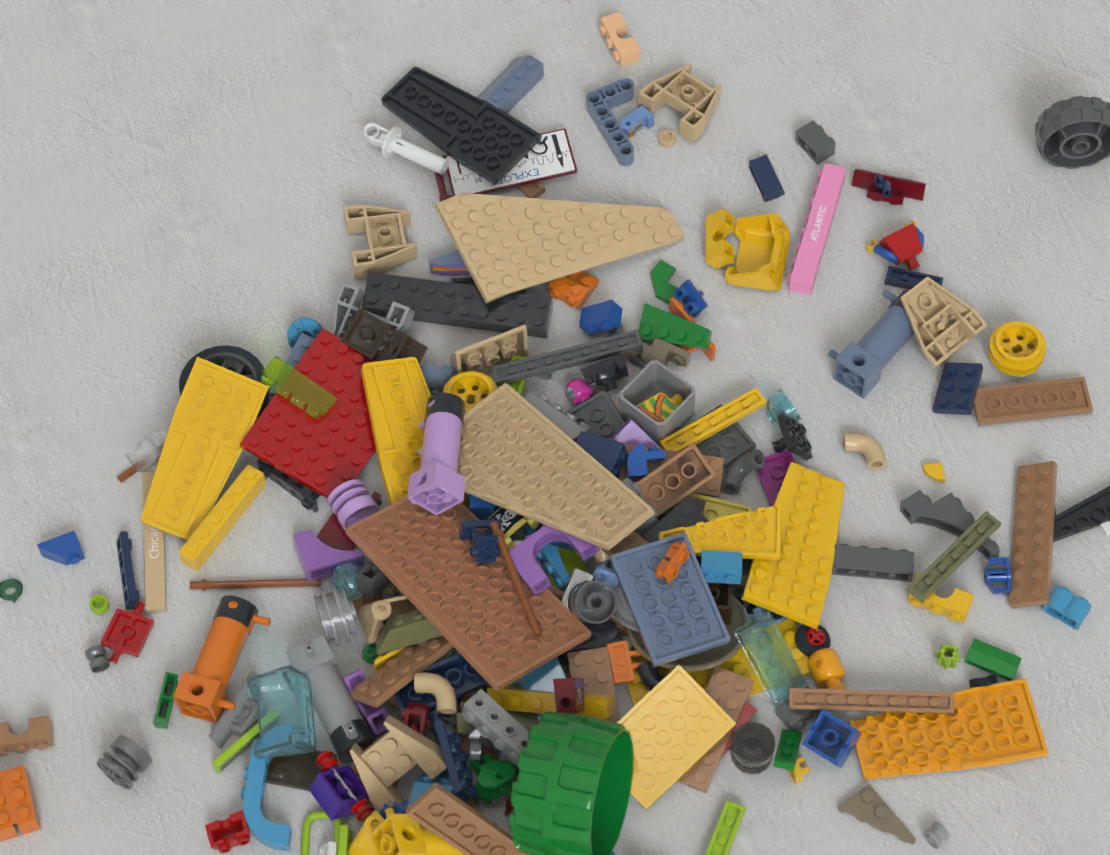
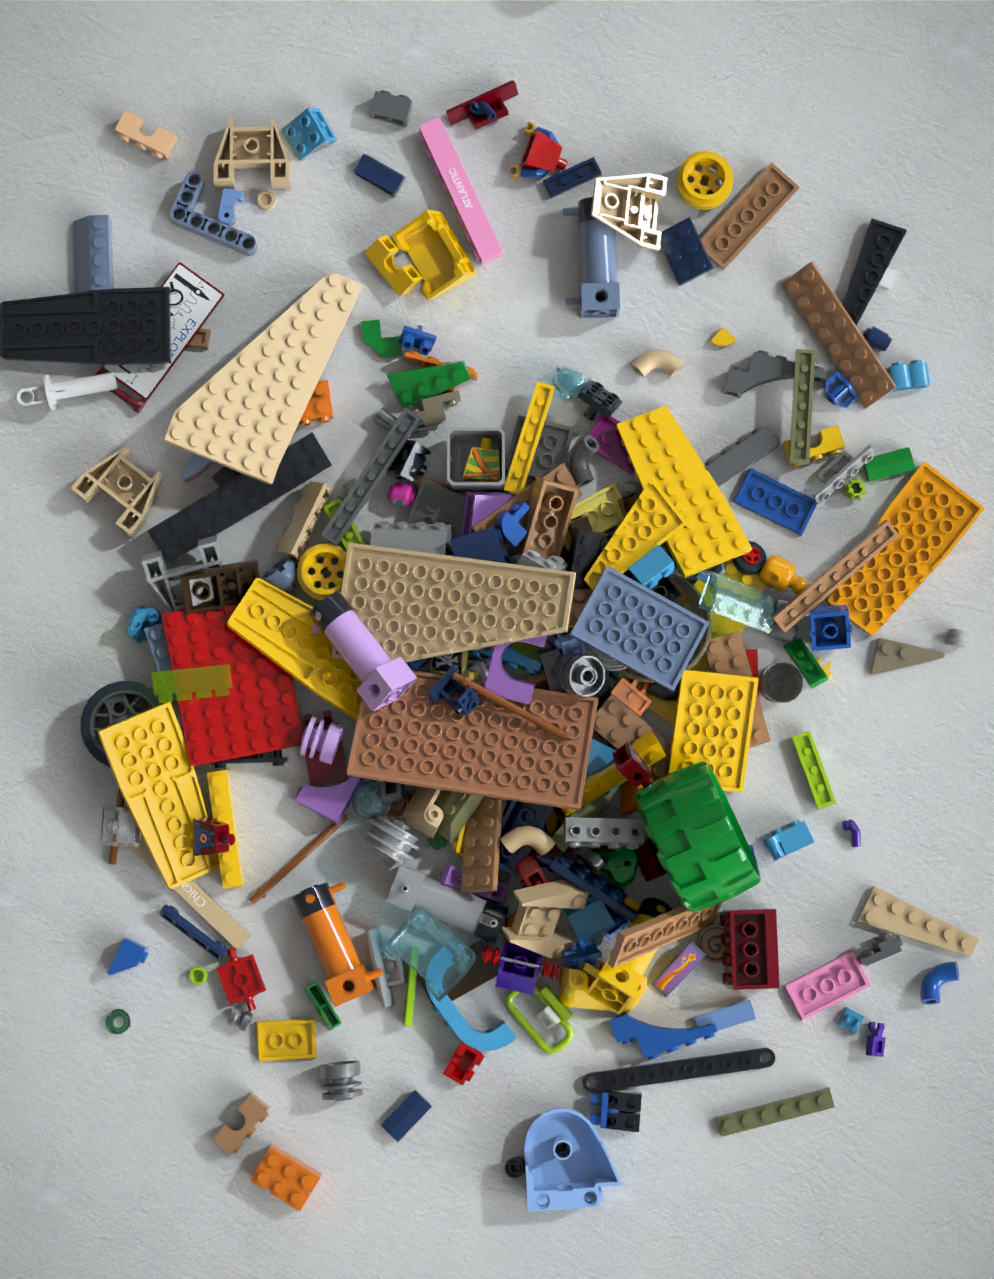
camera: 45 degrees left, 25 degrees up
blue brick [579,299,623,336] -> none
orange hinge [655,541,690,585] -> none
black tile [969,675,998,687] -> none
none -> dark red torso [193,817,235,856]
none -> yellow tile [256,1018,317,1061]
none -> dark azure bracket [282,108,337,161]
none -> dark blue piece [381,1090,432,1142]
none -> blue tile [733,468,817,536]
none -> light grey bracket [813,445,875,505]
none -> dark blue brick [863,326,892,352]

